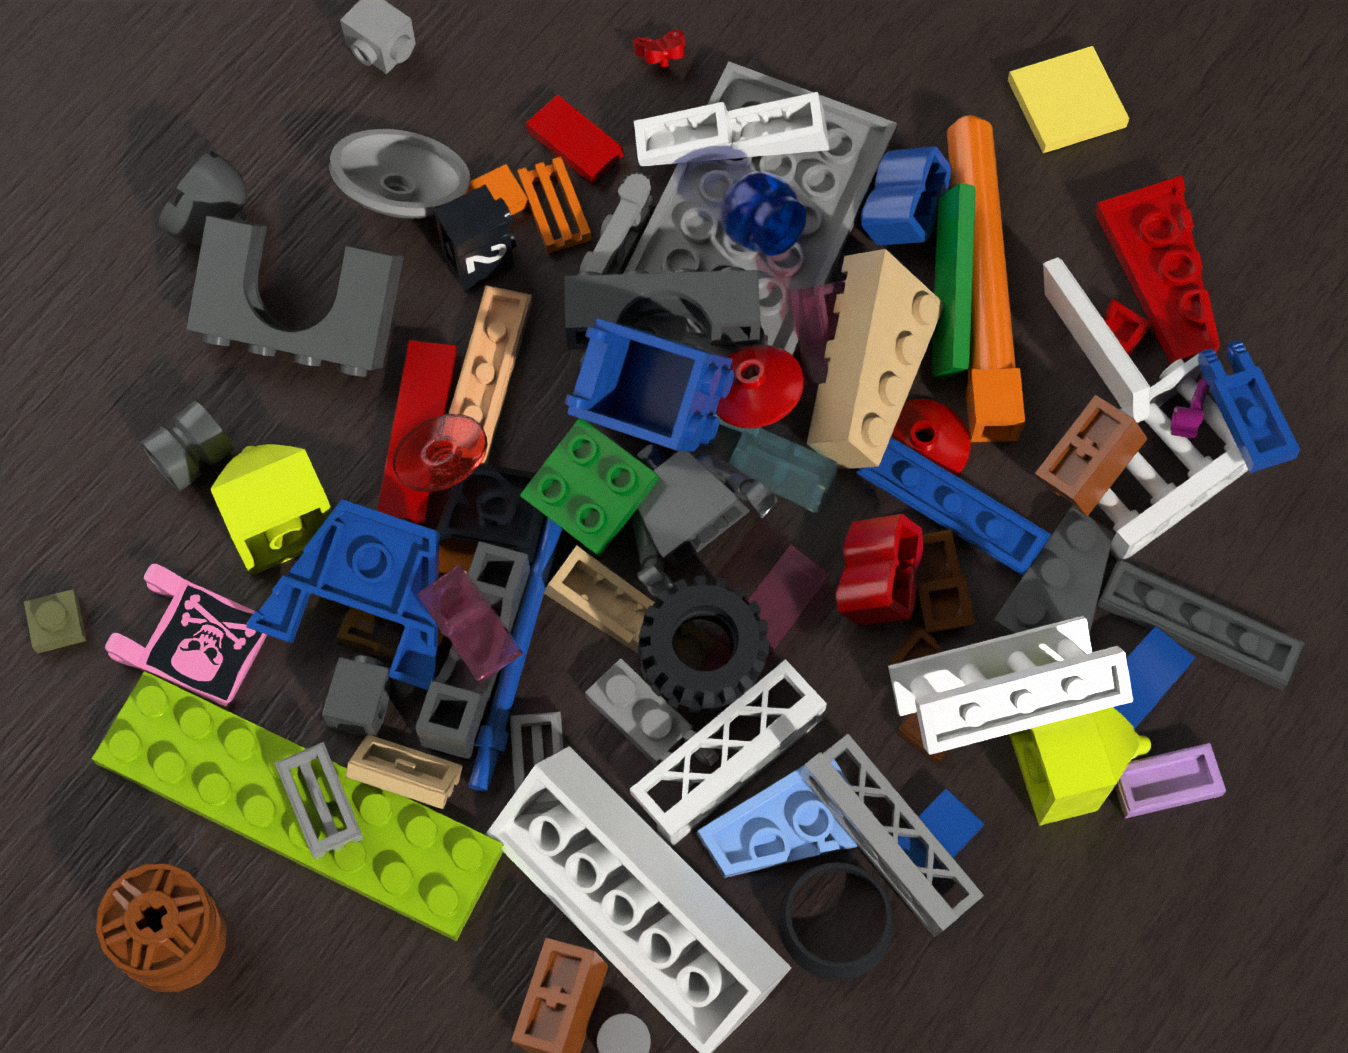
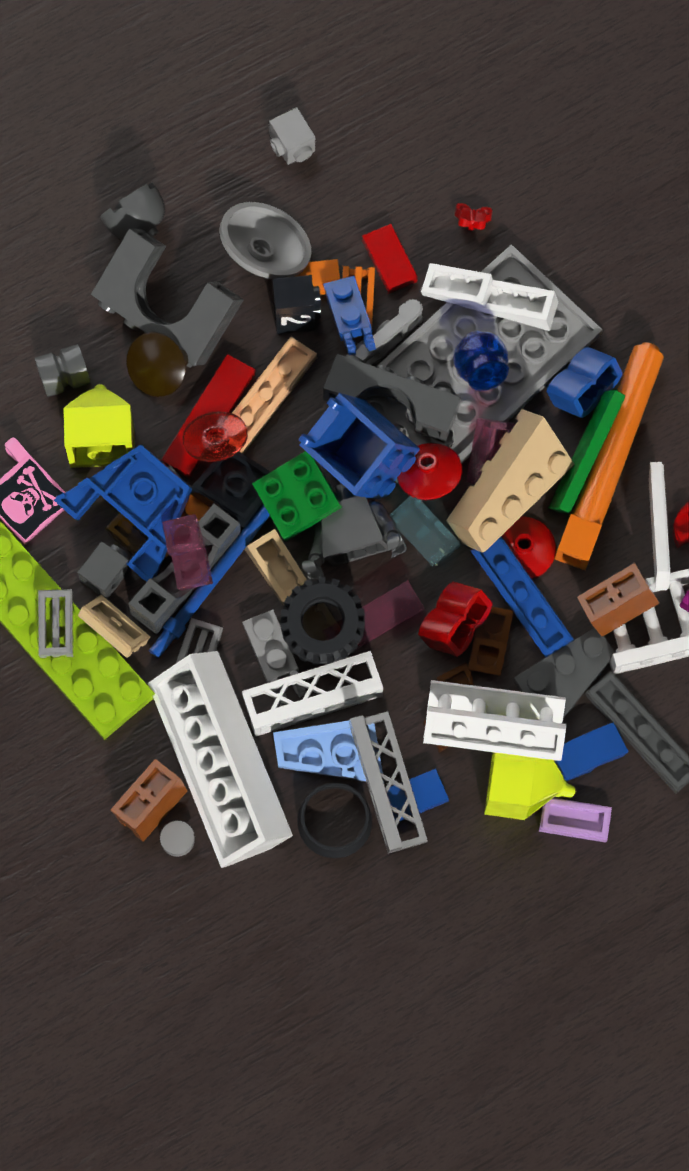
camera: 20 degrees right, 5 degrees up
none -> dark brown dish [126,331,189,397]
none -> blue hinge [323,276,376,355]

